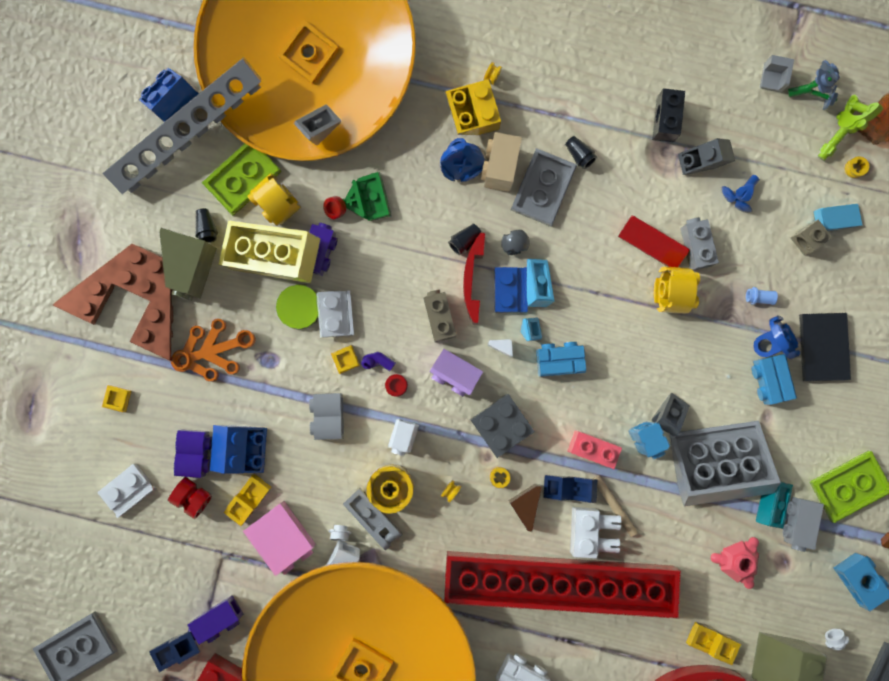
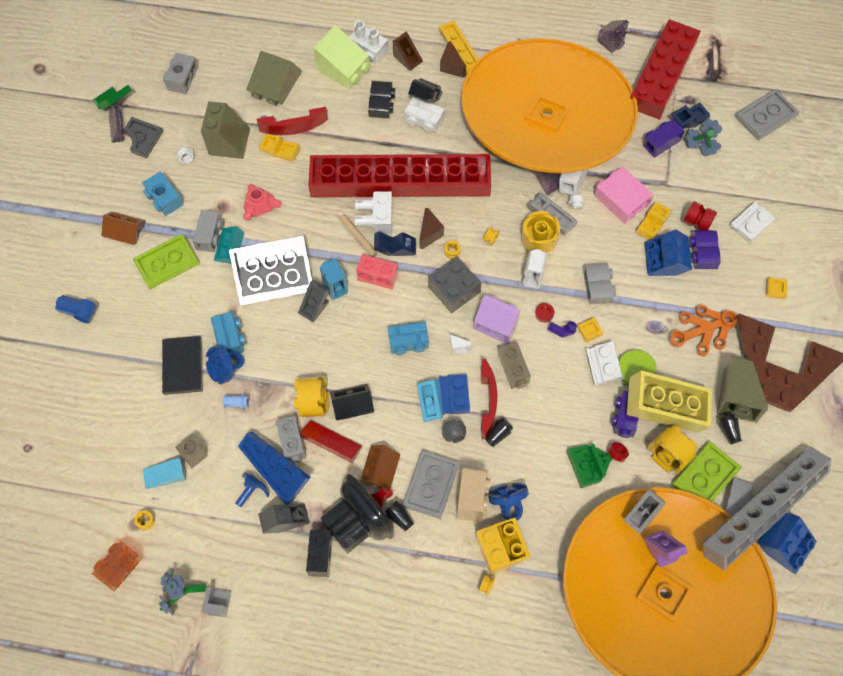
camera: 175 degrees right, 20 degrees down
medium azure slope [520,318,542,341] -> none
lime piece [818,95,884,161] -> none
none -> blue wing [238,432,311,505]
none -> black piece [321,474,394,554]
none -> black panel [330,384,374,421]
none -> dark orange panel [360,445,400,489]
none -> medium lavender slope [645,530,687,567]
none -> sand blue plant [686,119,722,156]
none -> light grey slope [723,478,753,519]

